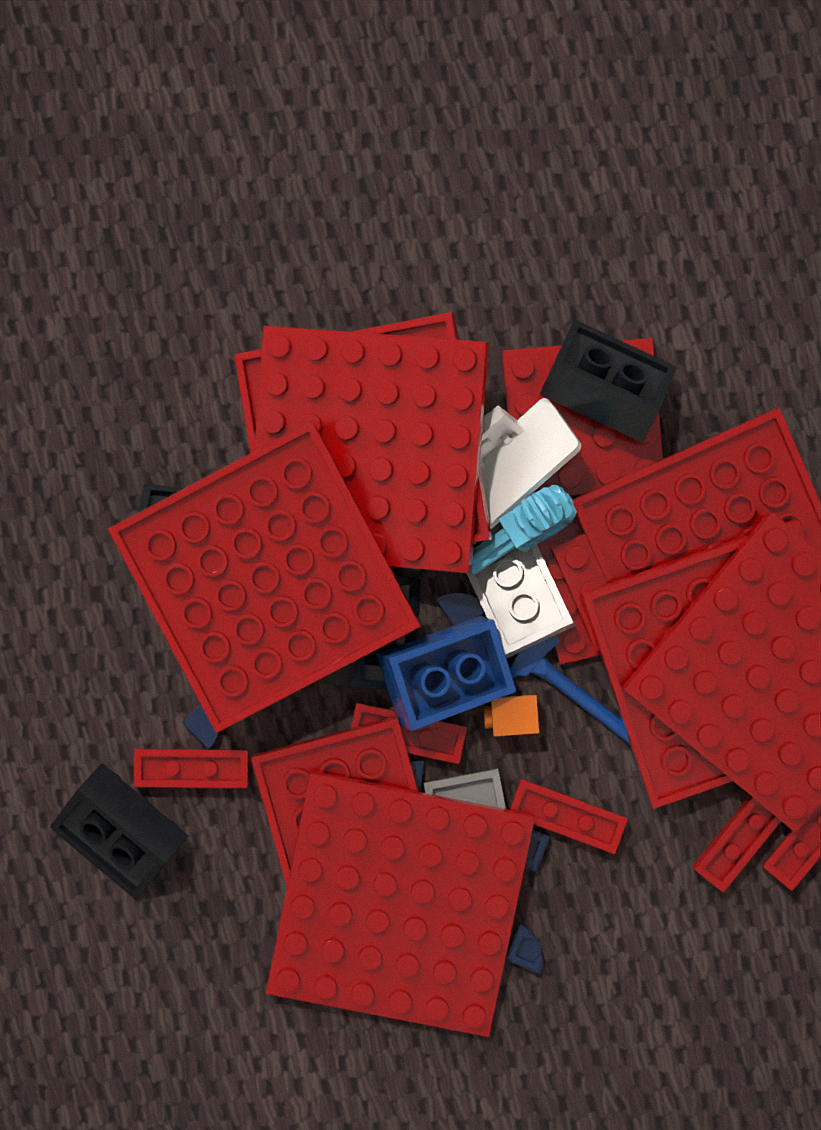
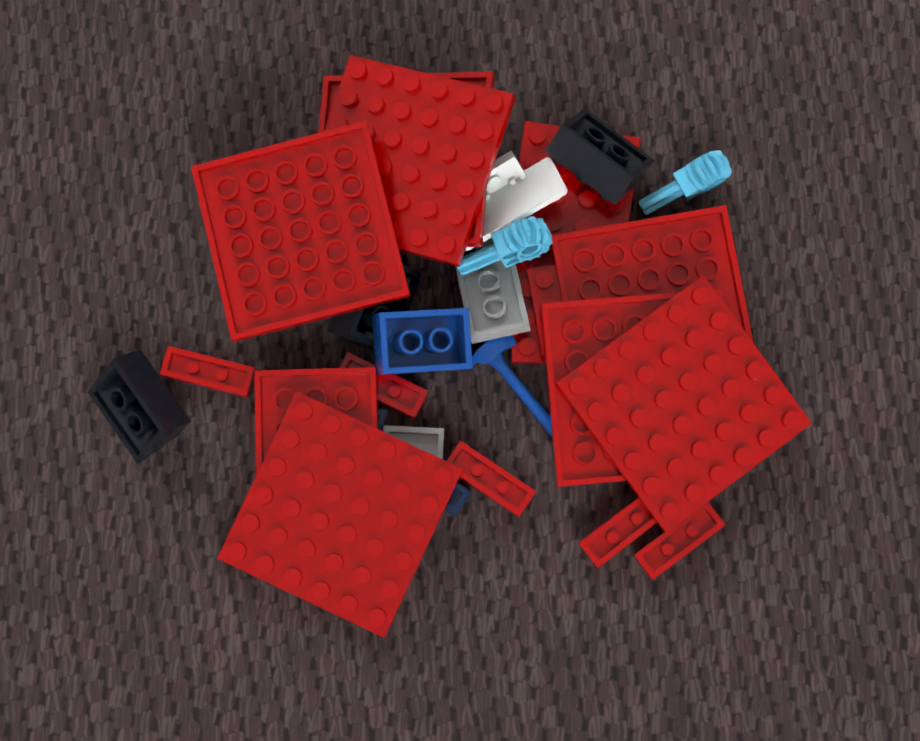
camera: 15 degrees right, 10 degrees down
dark blue tile [182,704,219,749] -> none
dark blue tile [436,593,484,626] -> none
orange brick [483,694,539,736] -> none
dark blue tile [505,924,543,974] -> none
none -> medium azure gear [639,150,732,215]

